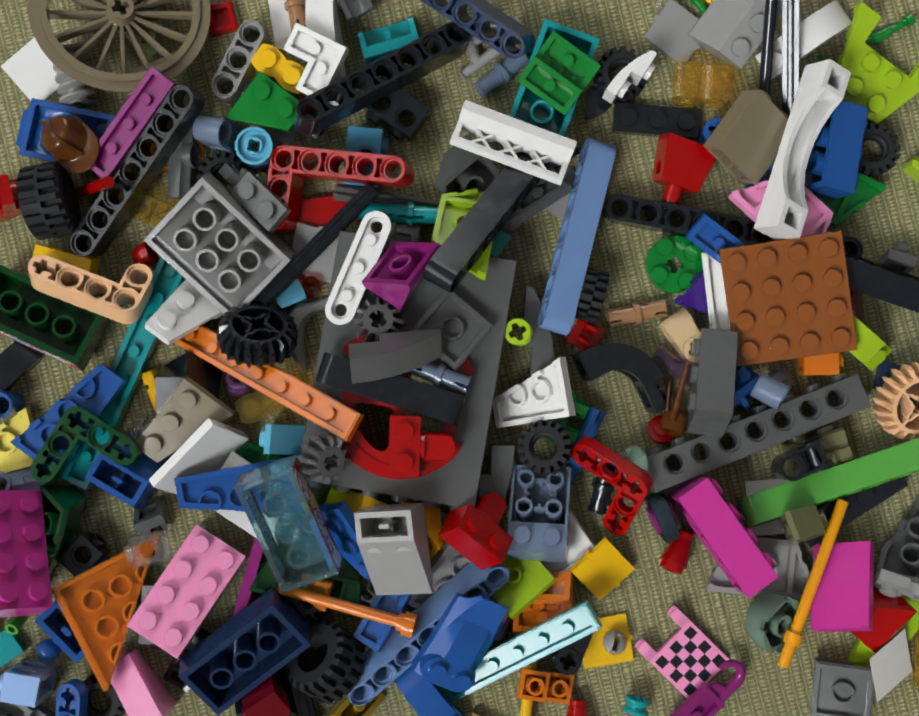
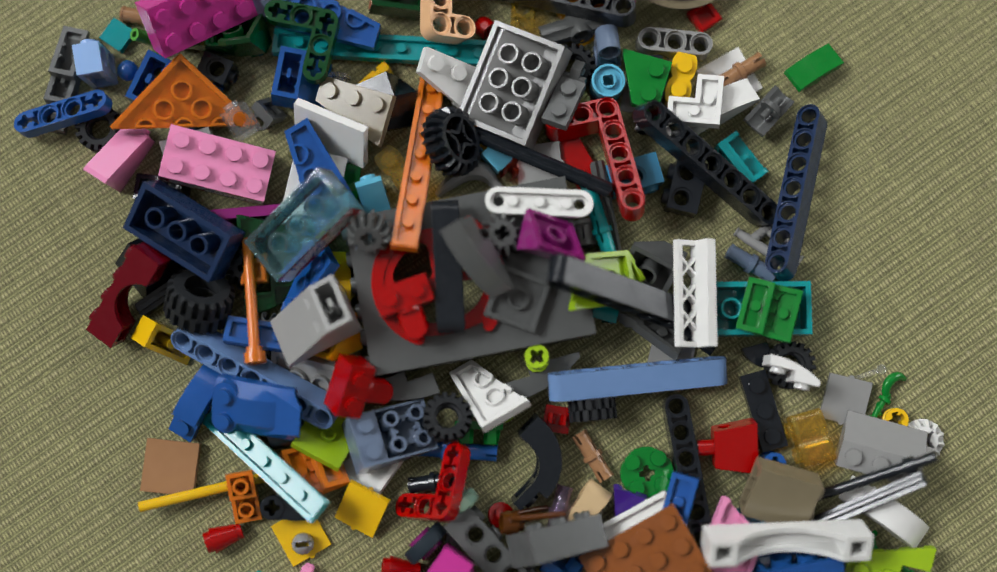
camera: 75 degrees right, 5 degrees down
medium lavender bush [225,374,252,397] -> none
sand blue pin [408,362,472,395] -> none

